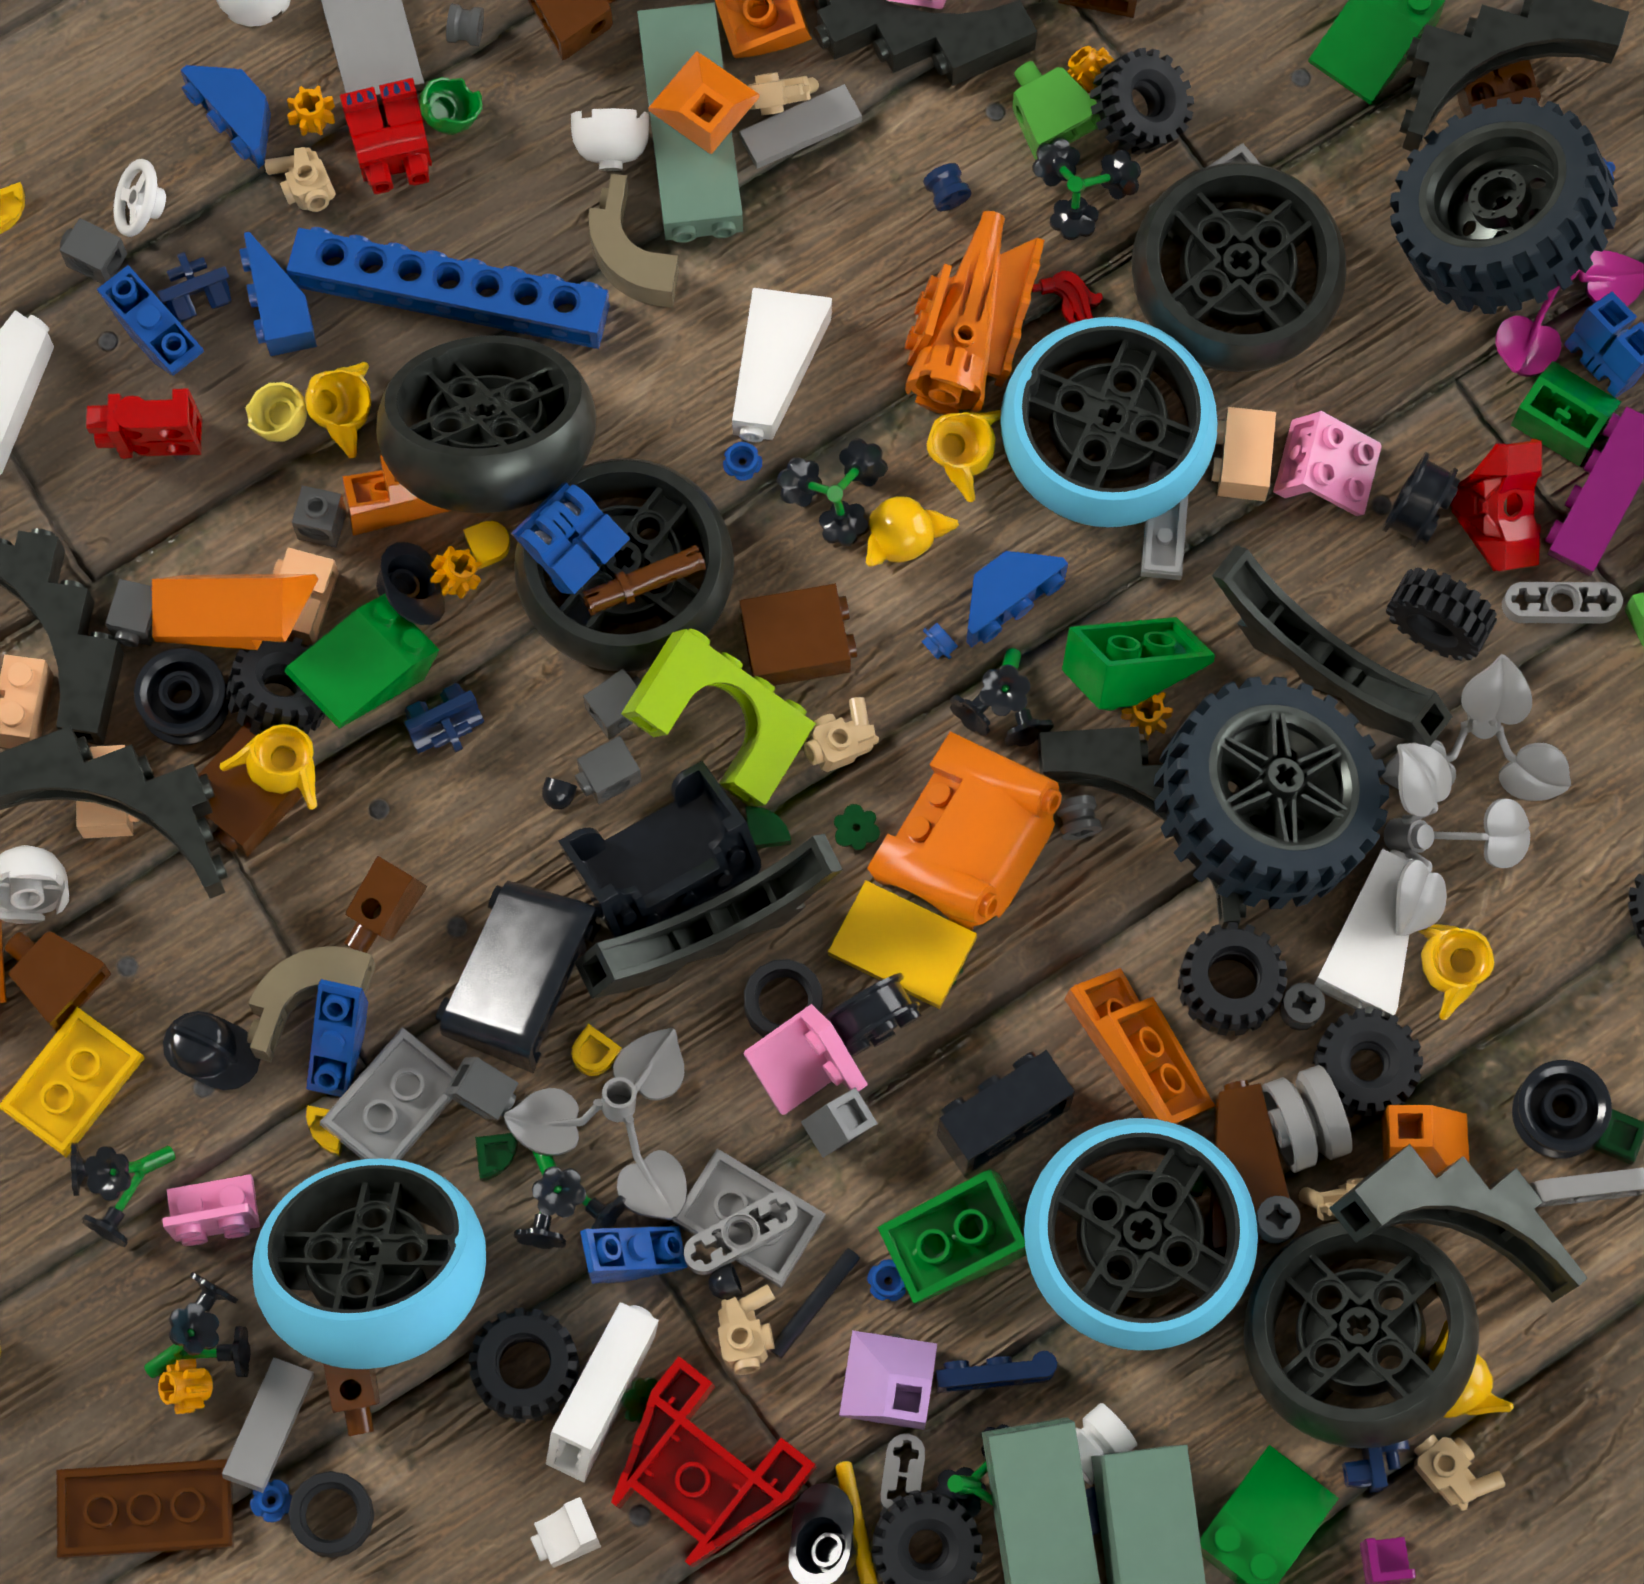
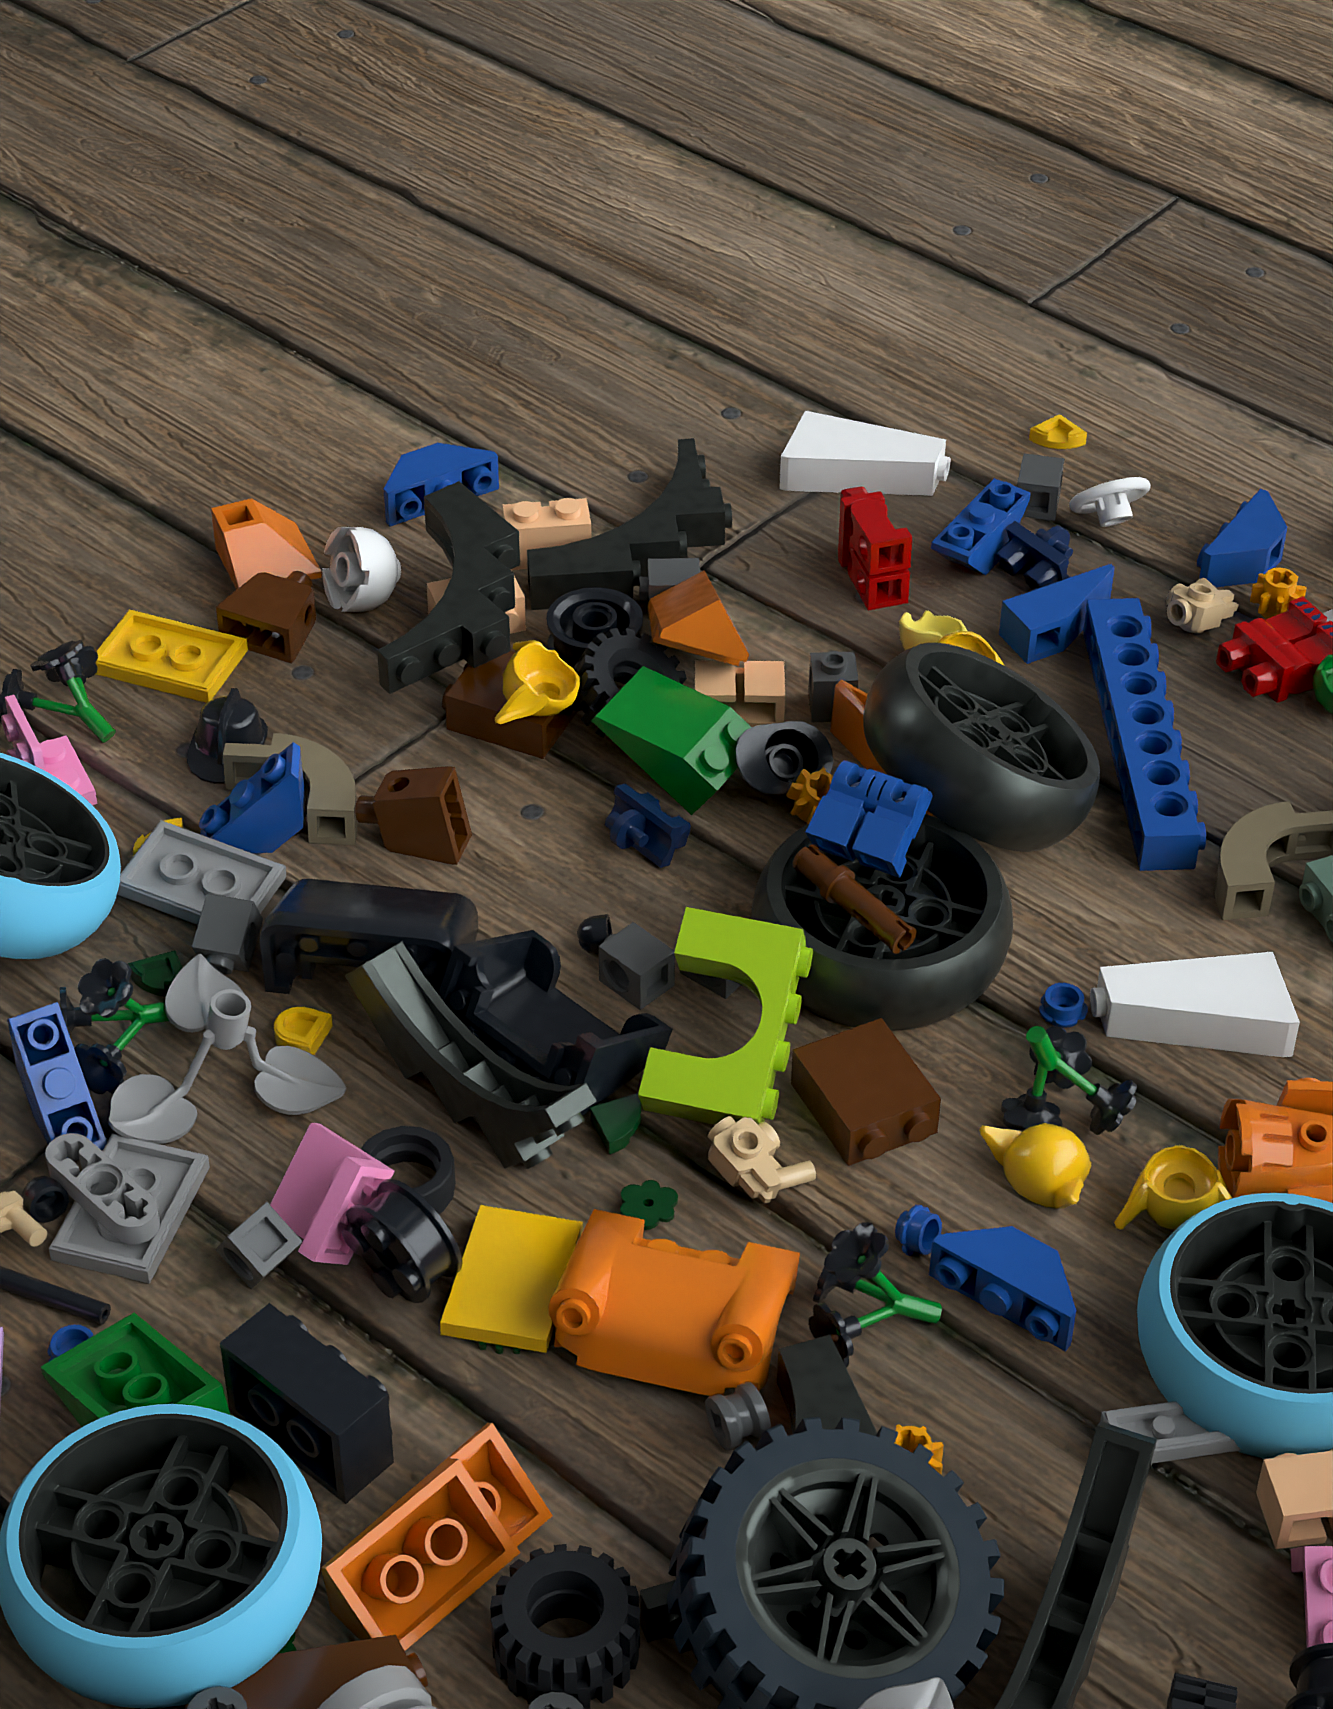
camera: 75 degrees right, 30 degrees down
green slope [1062,617,1215,711] -> none

